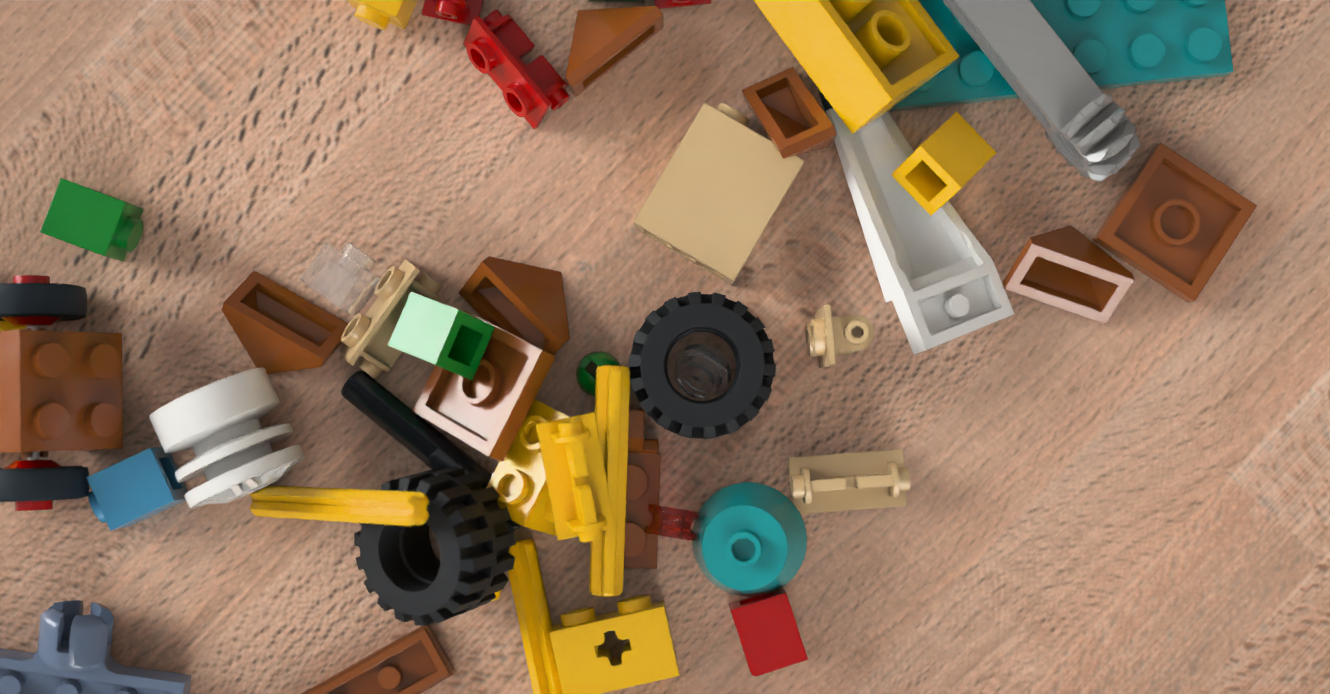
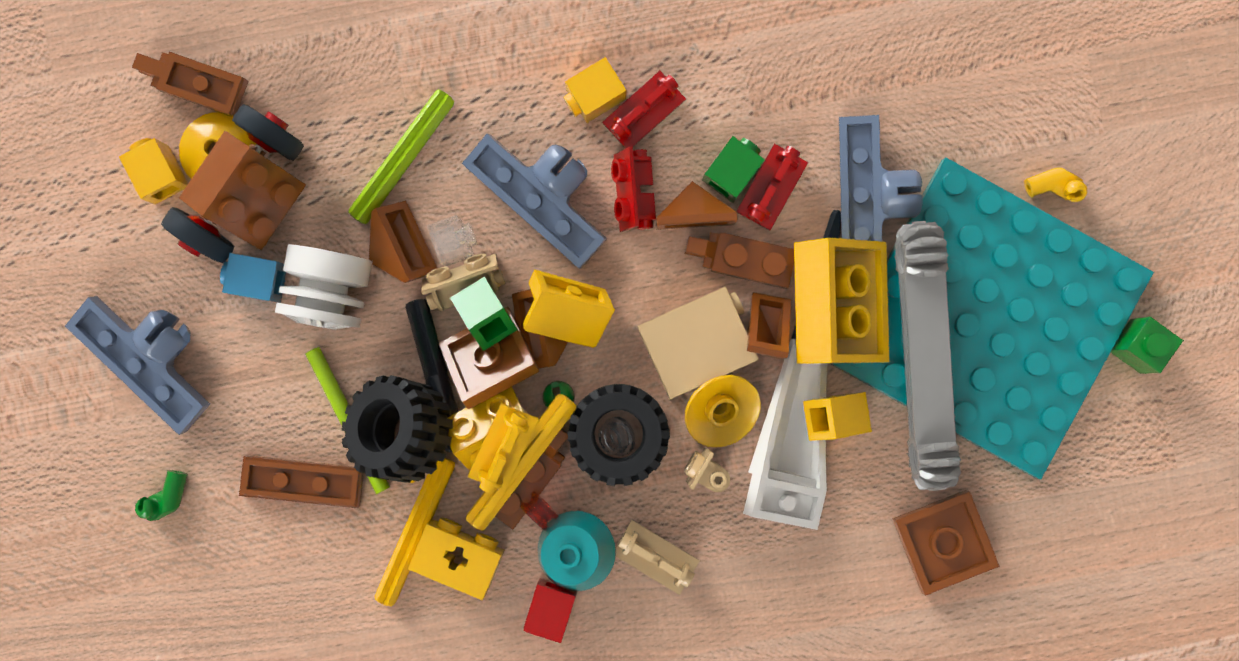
camera: 35 degrees right, 0 degrees up
green brick [40,178,144,262] -> none
yellow axle [249,485,429,526] -> none
dark orange slope [1003,225,1135,324] -> none
none -> lime bar [305,347,390,494]
none -> lime axle [348,89,454,224]
none -> sand blue plate [462,134,607,269]
none -> yellow panel [523,269,615,348]
none -> dark orange hinge [684,232,794,289]
none -> yellow dish [685,375,761,448]

